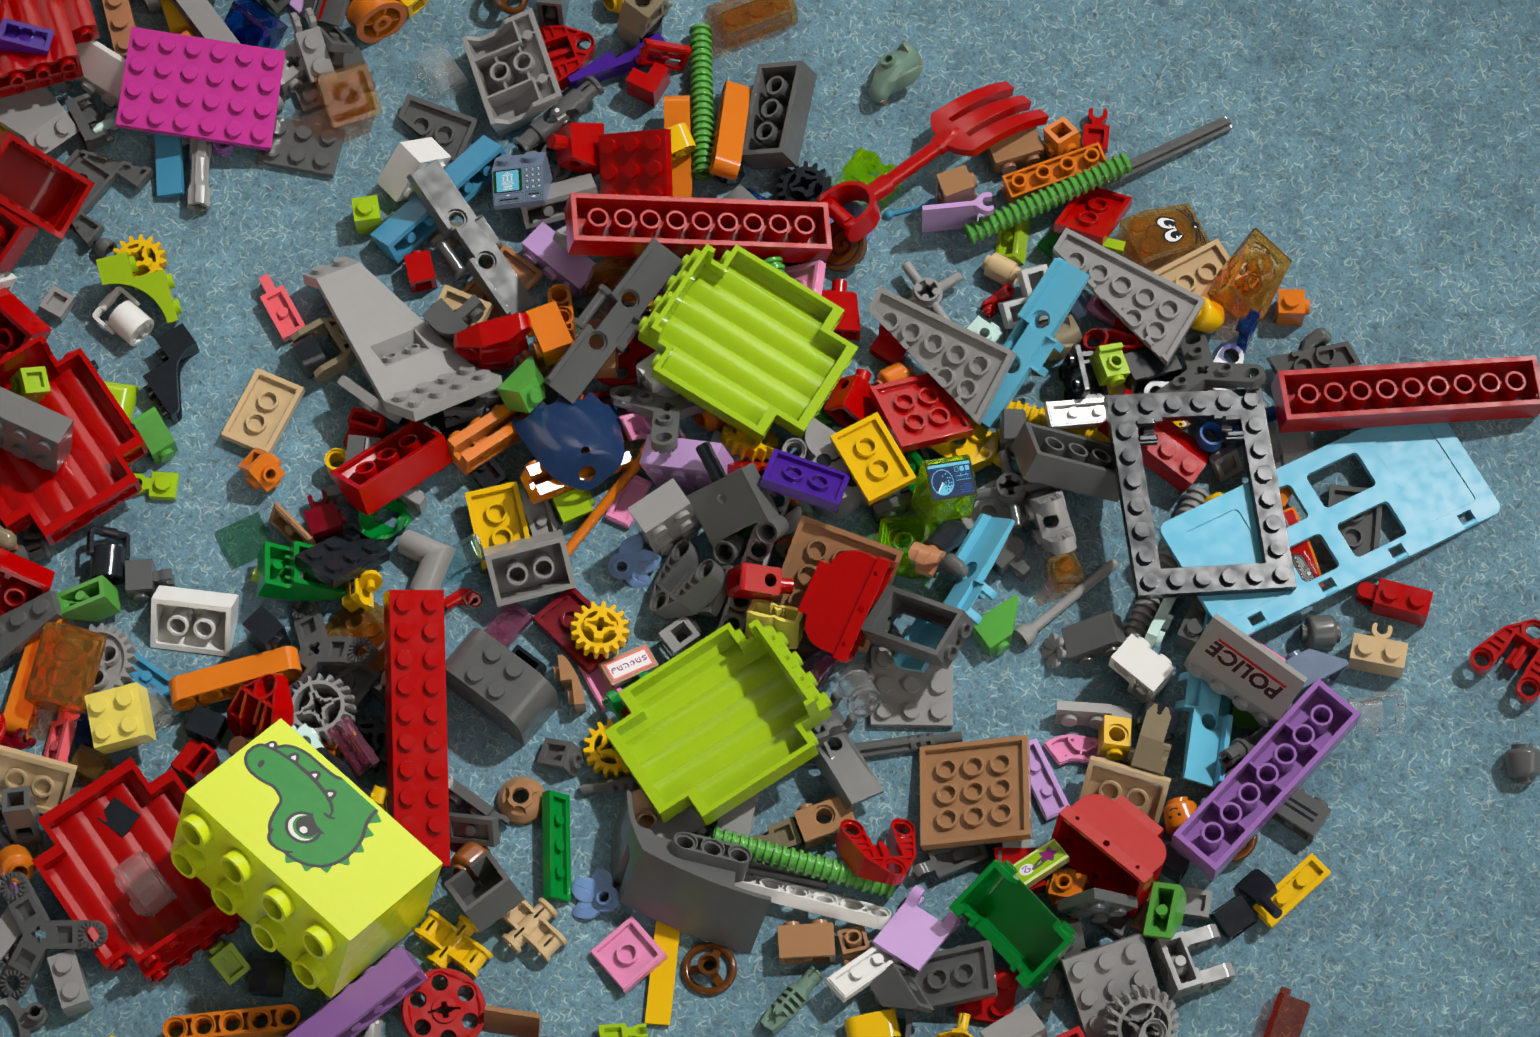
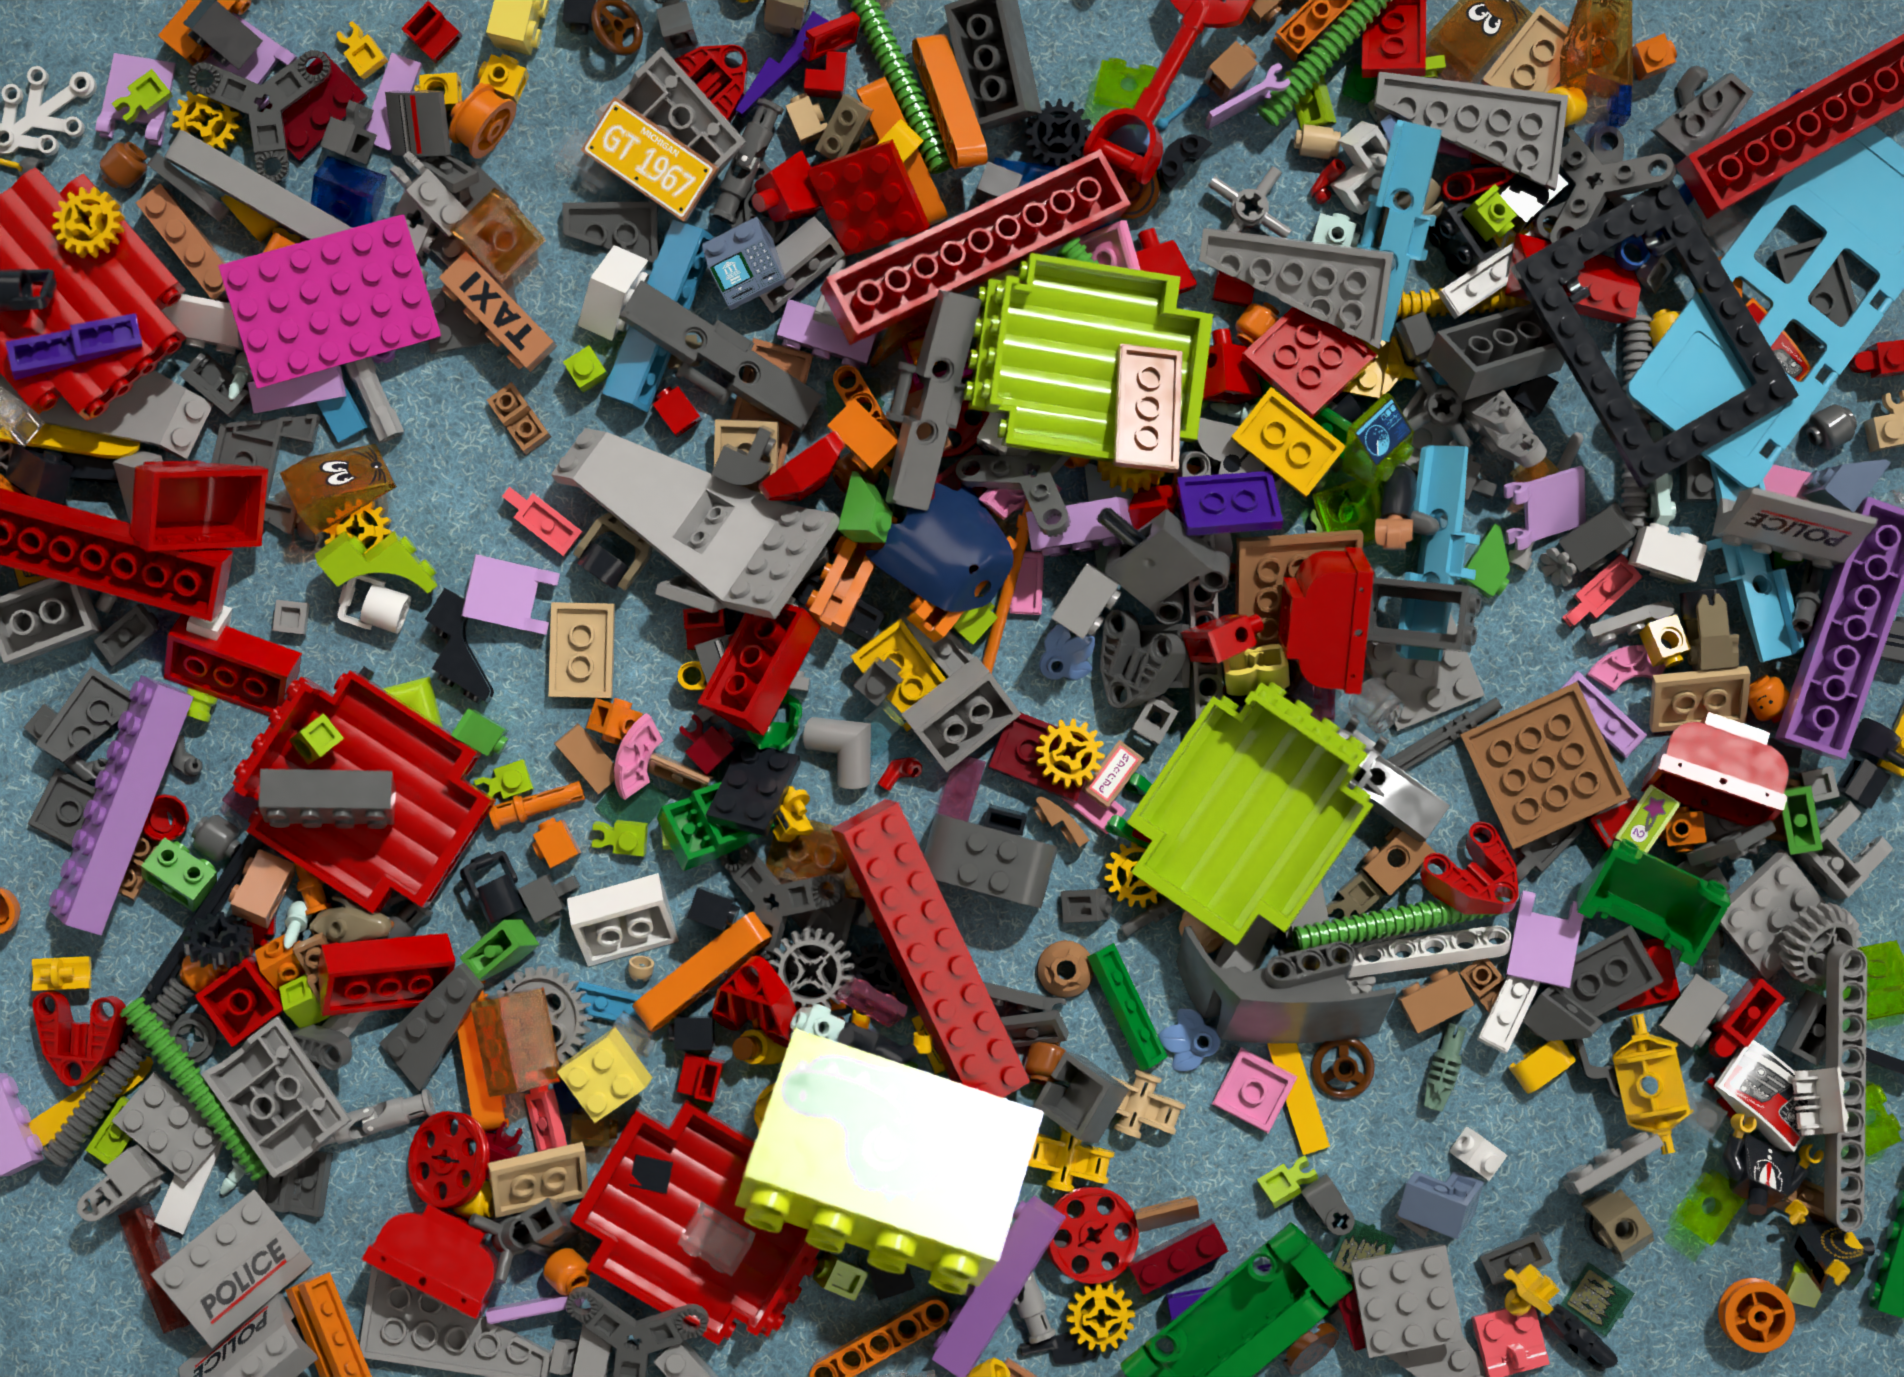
camera: 25 degrees left, 20 degrees up
none -> lavender tile [247,366,346,413]
none -> clear orange slope [280,444,397,535]
none -> nougat brick [439,251,557,372]
none -> lavender flag [461,554,560,635]
none -> medium nougat slope [487,382,551,455]
none -> orange pin [489,780,586,831]
none -> orange brick [532,817,581,868]
none -> medium nougat slope [554,723,615,794]
none -> yellow tile [581,97,720,221]
none -> lime plate [592,820,648,857]
none -> bright pink tile [614,713,663,800]
none -> tan hinge [628,955,654,982]
none -> tan brick [785,93,827,146]
none -> dark tan plate [815,94,874,160]
none -> dark grey bracket [853,657,904,707]
none -> tile [1113,344,1182,473]
none -> black cylinder [1157,134,1212,194]
none -> lavender flag [1504,466,1586,550]
none -> black brick [1510,375,1559,419]
none -> coral plate [1562,553,1643,627]

